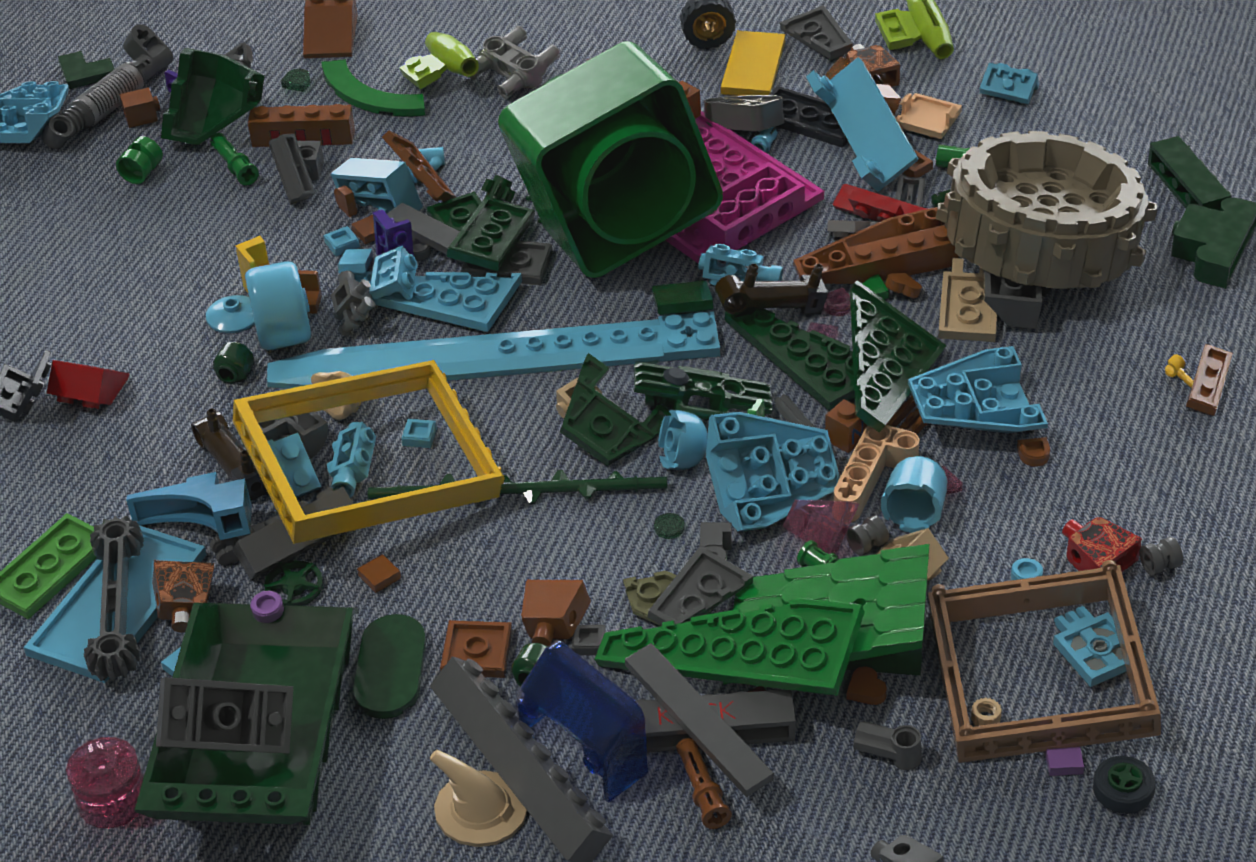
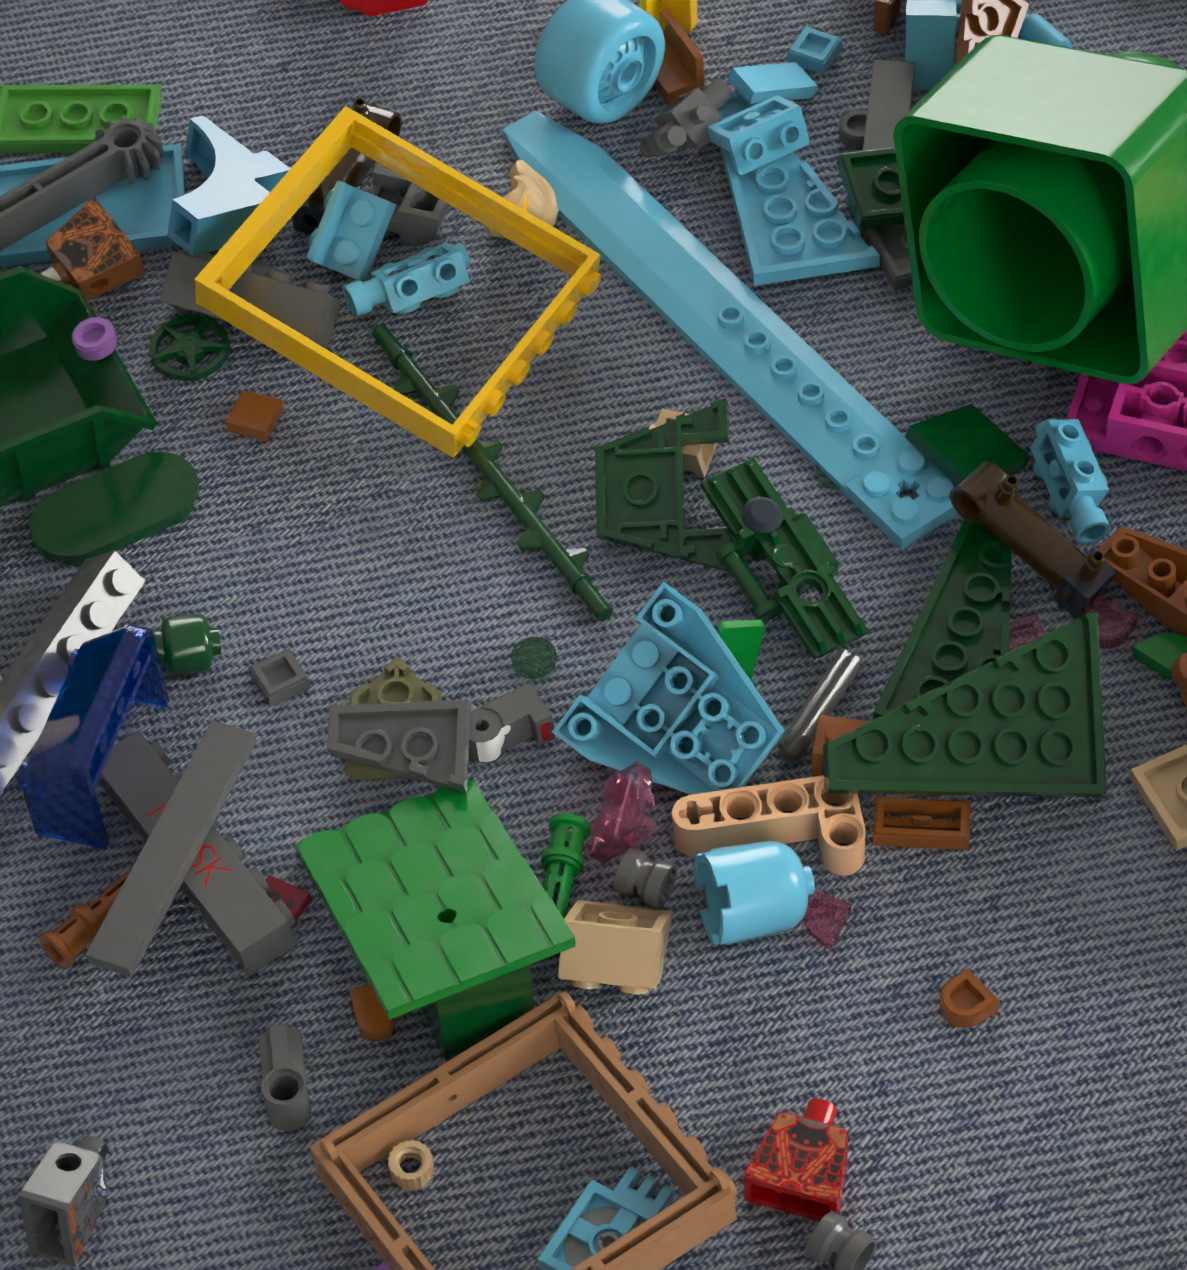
camera: 60 degrees right, 10 degrees up
dark green head [213,342,254,383] -> none
dark orange tile [351,215,375,244] -> none
dark purple bracket [373,209,414,256] -> none
medium azure tile [402,419,437,448] -> none
dark orange tile [440,620,512,678] -> none
dark orange torso [521,579,591,647] -> none
green wing [594,598,865,696] -> none
medium azure cylinder [658,410,708,470] -> none
medium azure wedge [908,346,1048,433] -> none
medium azure tile [1011,558,1043,580] -> none

